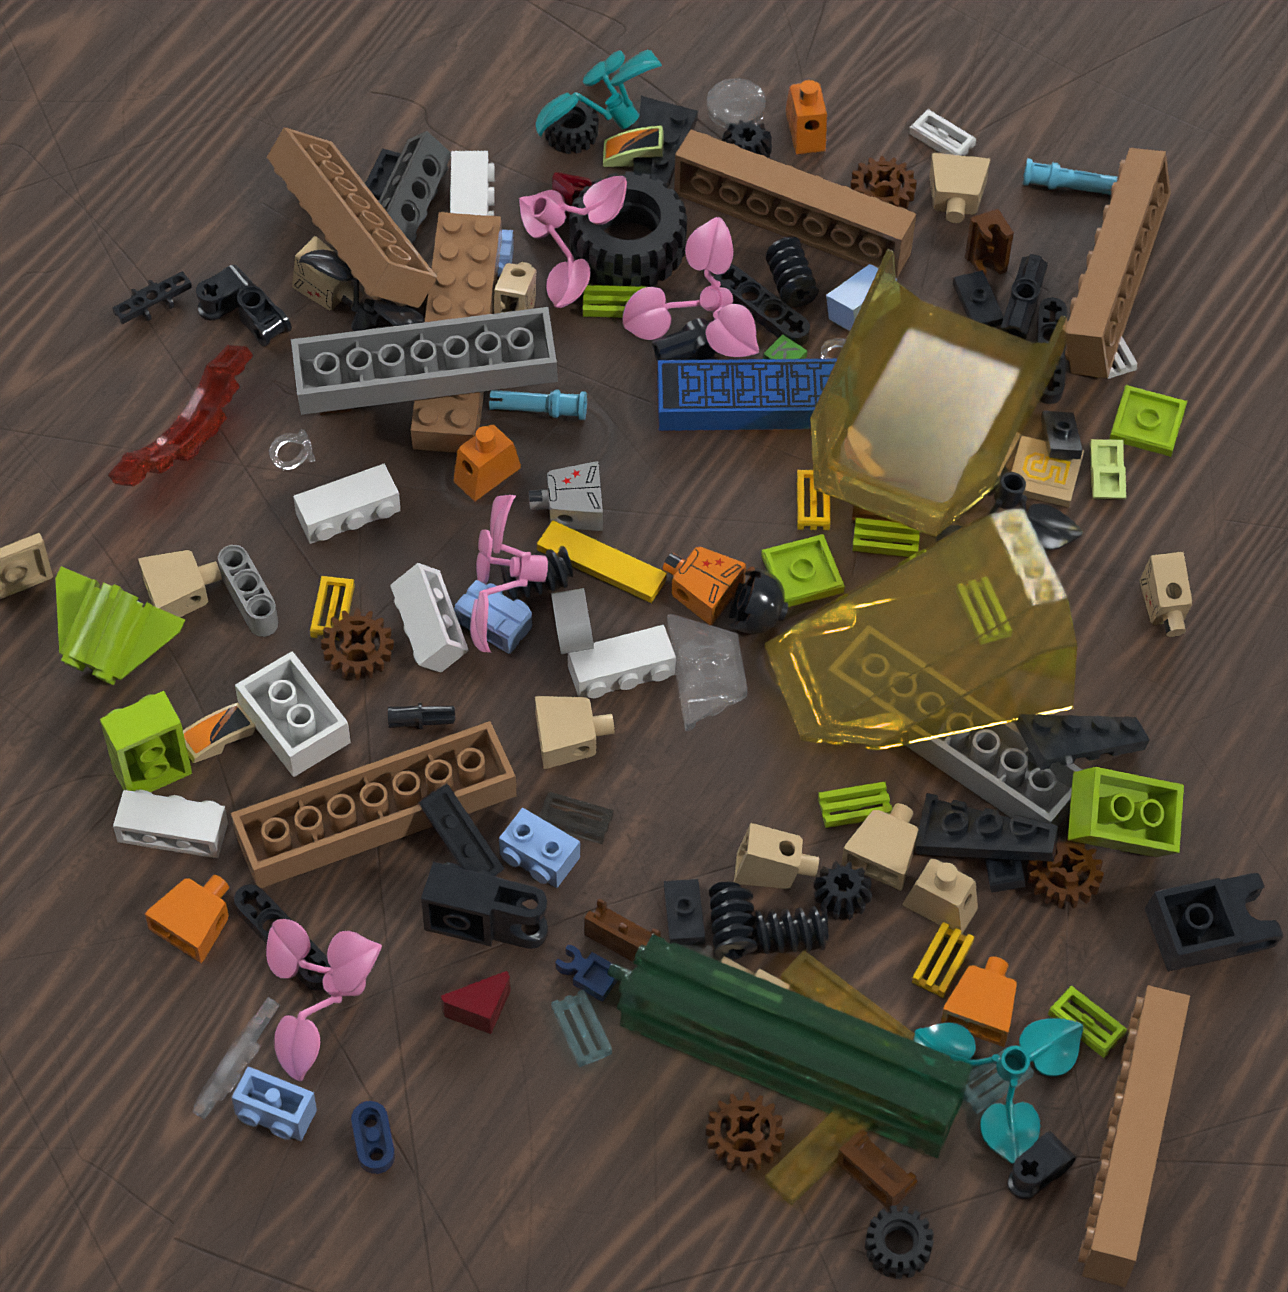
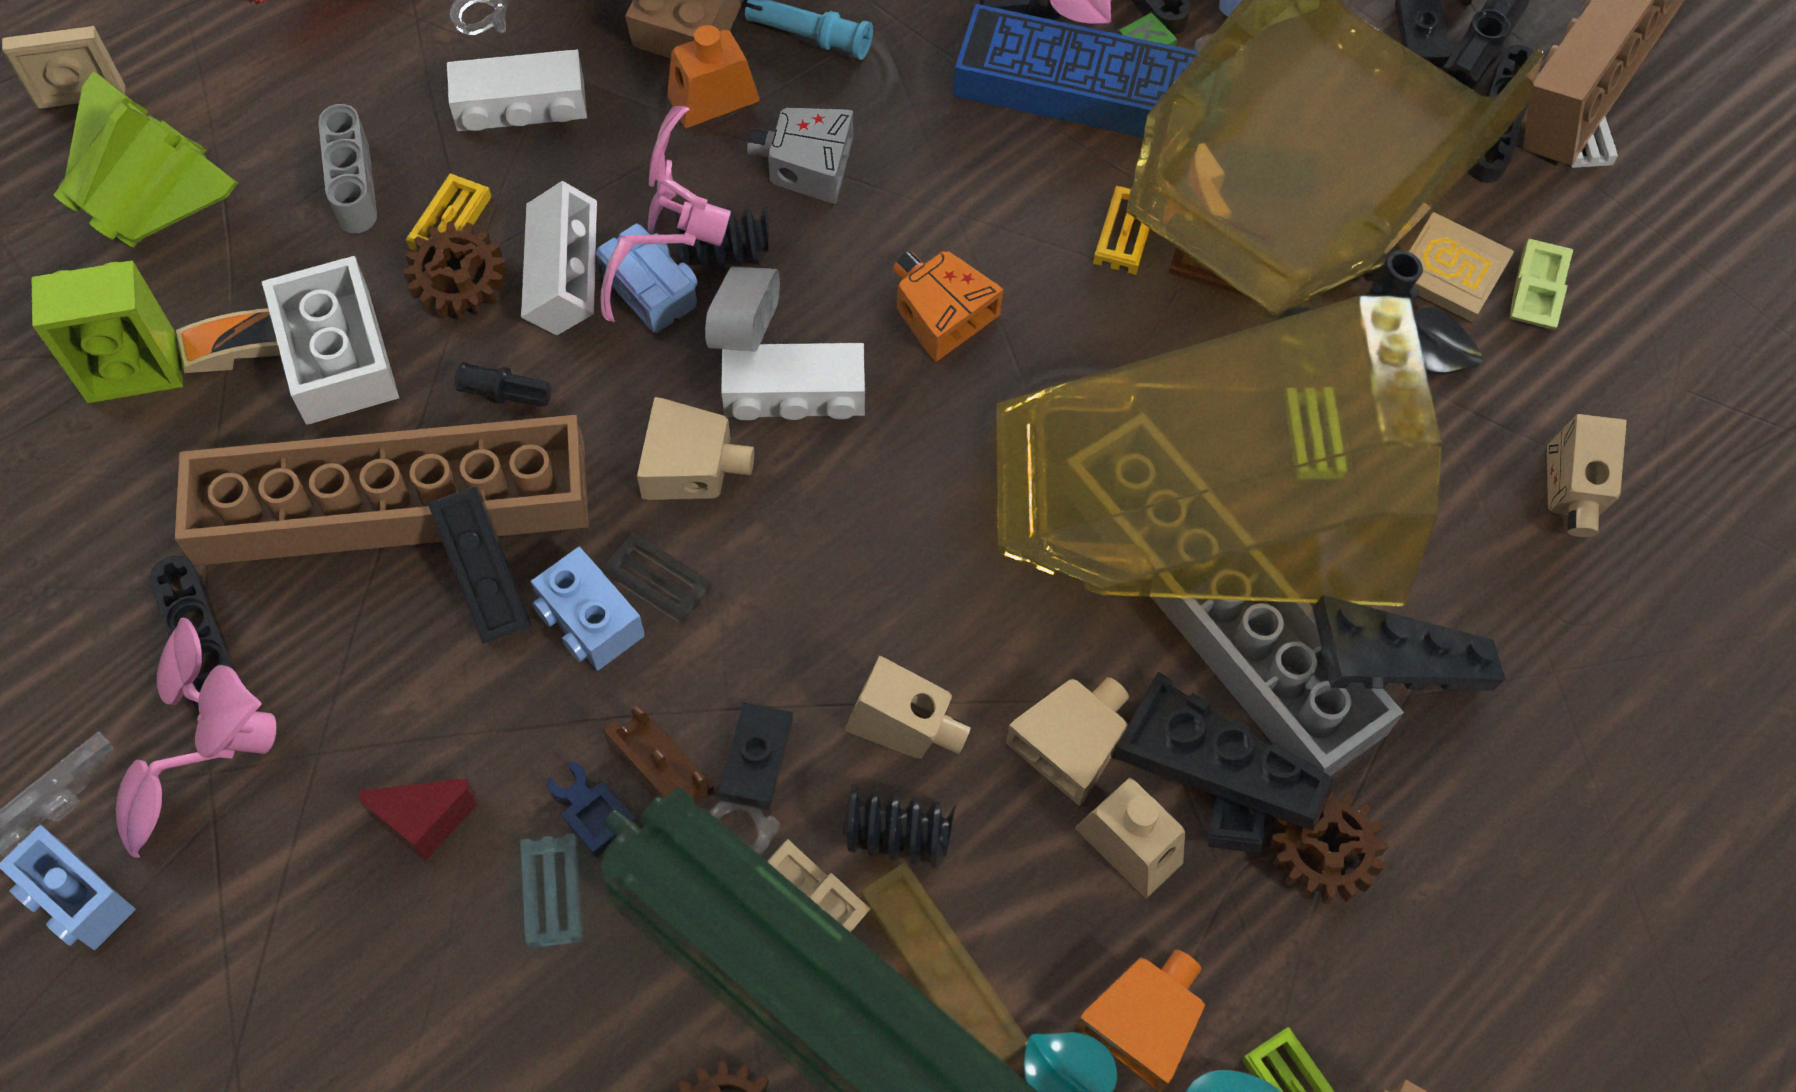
camera: 15 degrees right, 5 degrees up
white brick [113,790,228,859] -> none
tan torso [138,550,222,617] -> none
orange torso [145,875,229,963] -> none
dark blue plate [351,1101,395,1174] -> none
black brick [421,862,548,949] -> none
yellow tile [537,520,667,603] -> none
clear wing [667,614,748,731] -> none
black piece [709,881,757,960] -> none
black cylinder [729,566,788,635] -> none
lime tile [761,534,845,607] -> none
black gear [813,860,872,921] -> none
lime tile [818,782,892,828] -> none
lime tile [852,518,921,558] -> none
yellow tile [912,922,974,998] -> none
black plate [1041,410,1083,460] -> none
lime brick [1068,767,1184,857] -> none
lime tile [1109,385,1187,457] -> none
black brick [1144,873,1284,972] -> none

